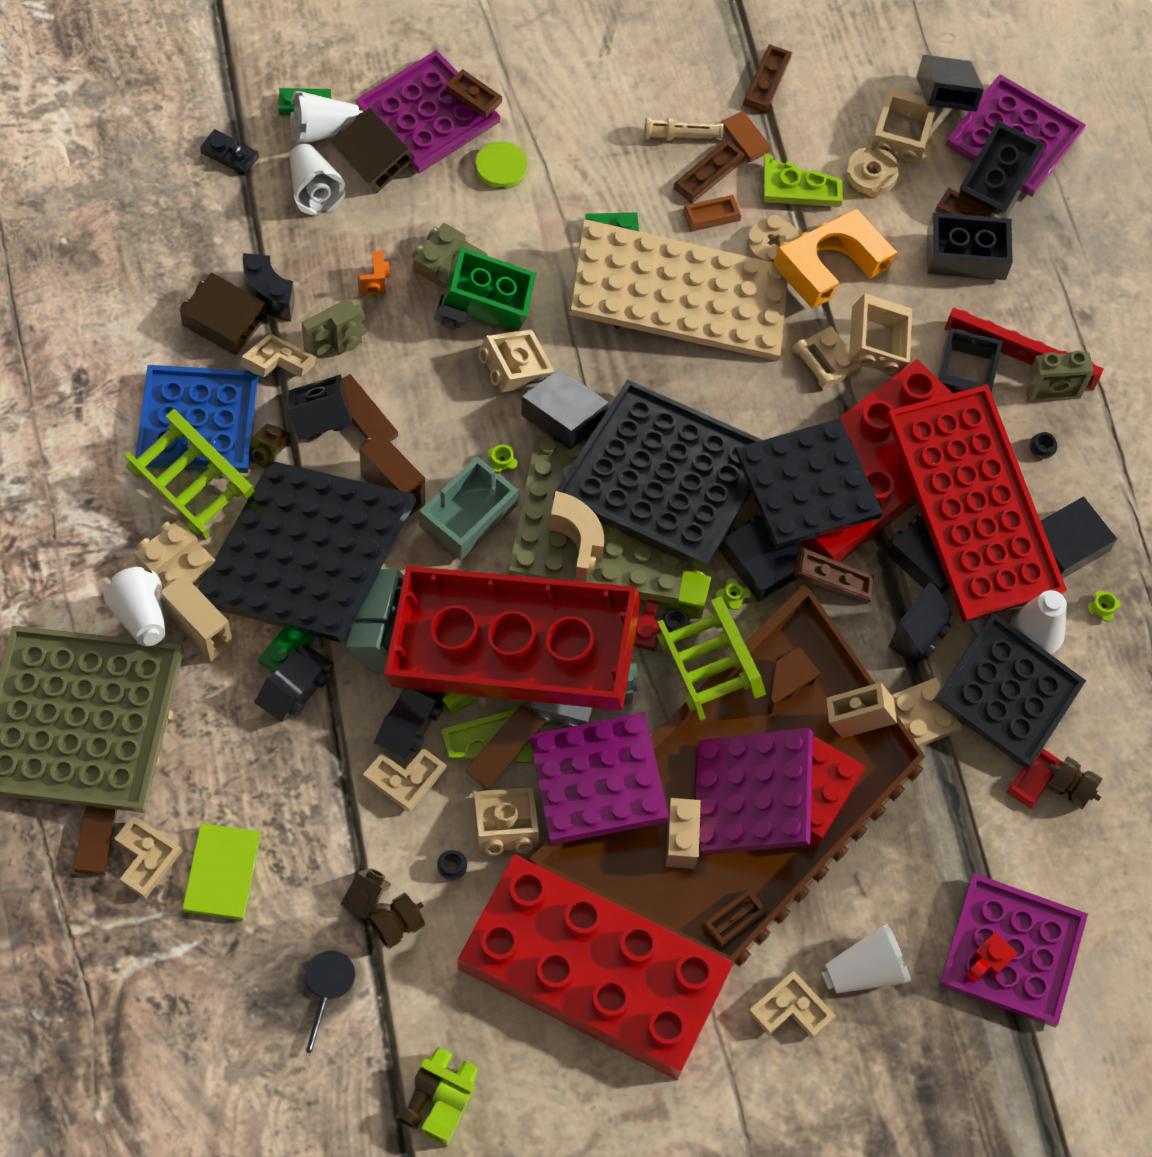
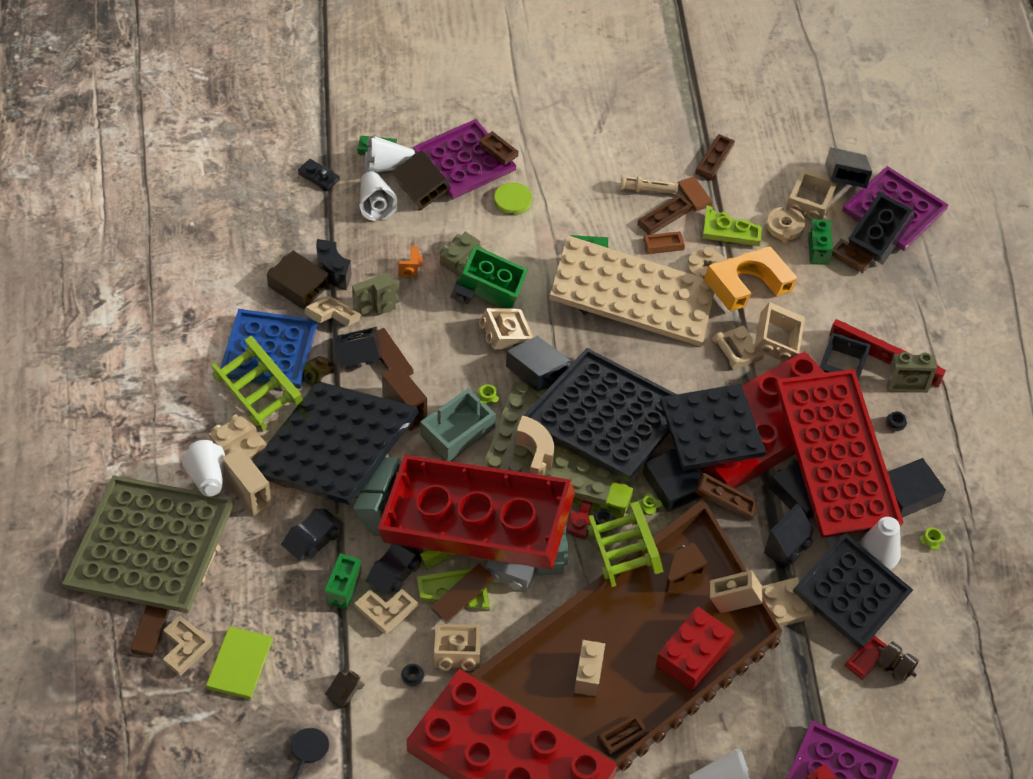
camera: 10 degrees right, 10 degrees down
green plate [258,628,317,673] -> none
dark brown wheel [368,892,425,949] -> none
magenta plate [530,712,669,845] -> none
magenta plate [696,728,813,855] -> none
black brick [927,212,1013,280] -> none
none -> green hinge [324,554,362,610]
none -> green hinge [808,219,833,265]

